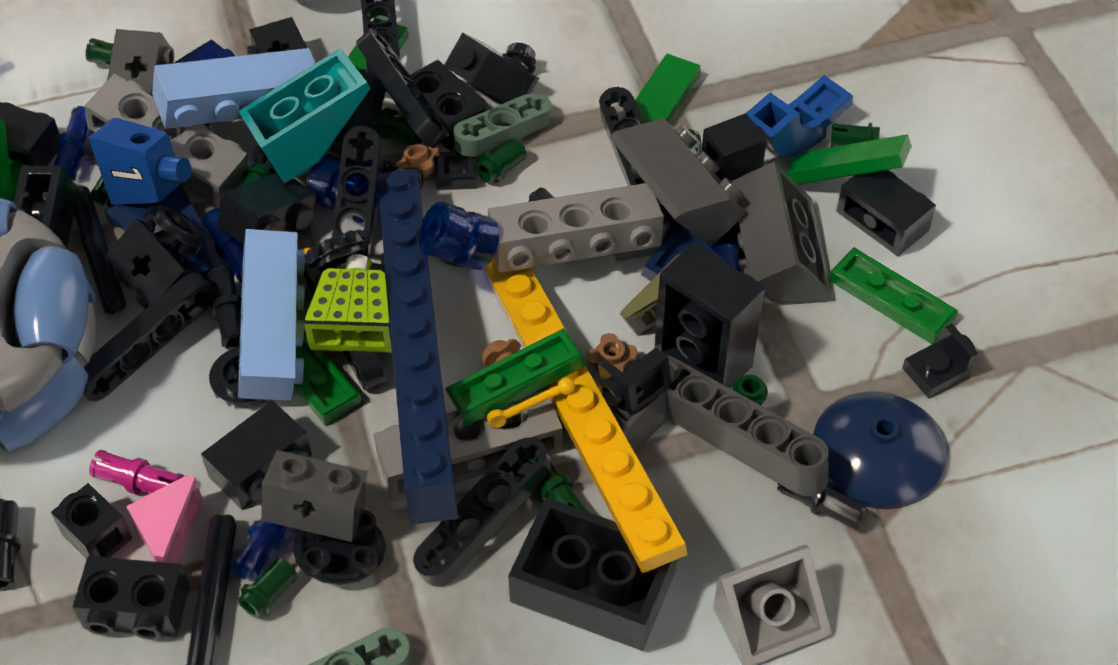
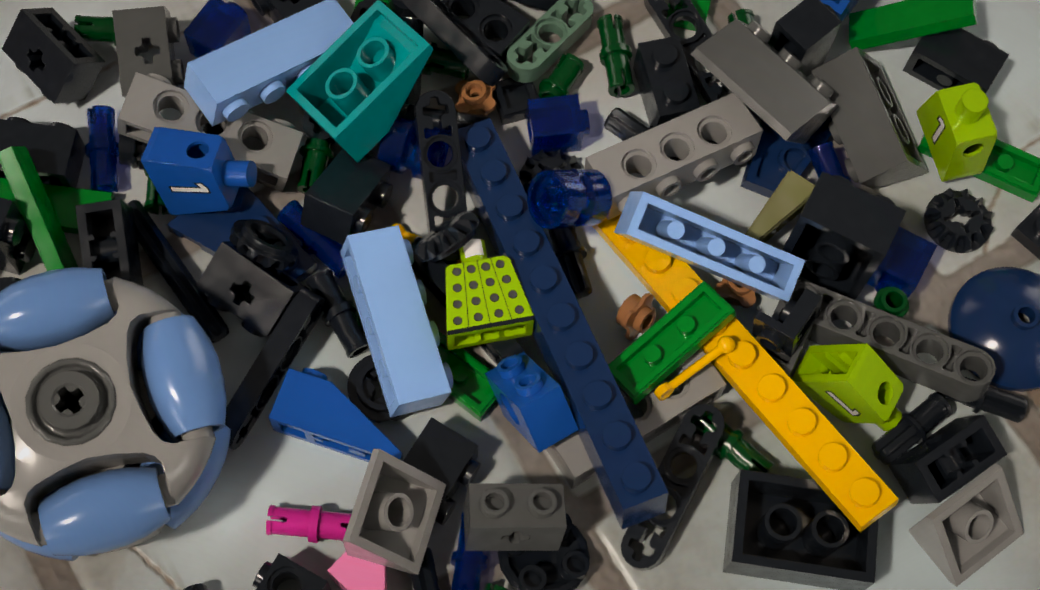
camera: 20 degrees left, 15 degrees up
none -> black brick [2,7,105,104]
none -> blue slope [268,368,403,462]
none -> light grey slope [343,449,446,575]
none -> blue brick [485,351,579,453]
none -> clear blue brick [526,94,590,156]
none -> black axle [546,214,593,299]
none -> dark green pin [597,14,635,97]
none -> light blue brick [614,191,805,302]
none -> black brick [633,36,700,127]
none -> lime torso [792,343,904,431]
none -> clear blue brick [867,226,937,298]
none -> black axle [872,392,953,465]
none -> black brick [888,415,1007,504]
none -> lime torso [916,82,997,182]
none -> black gear [924,188,994,253]

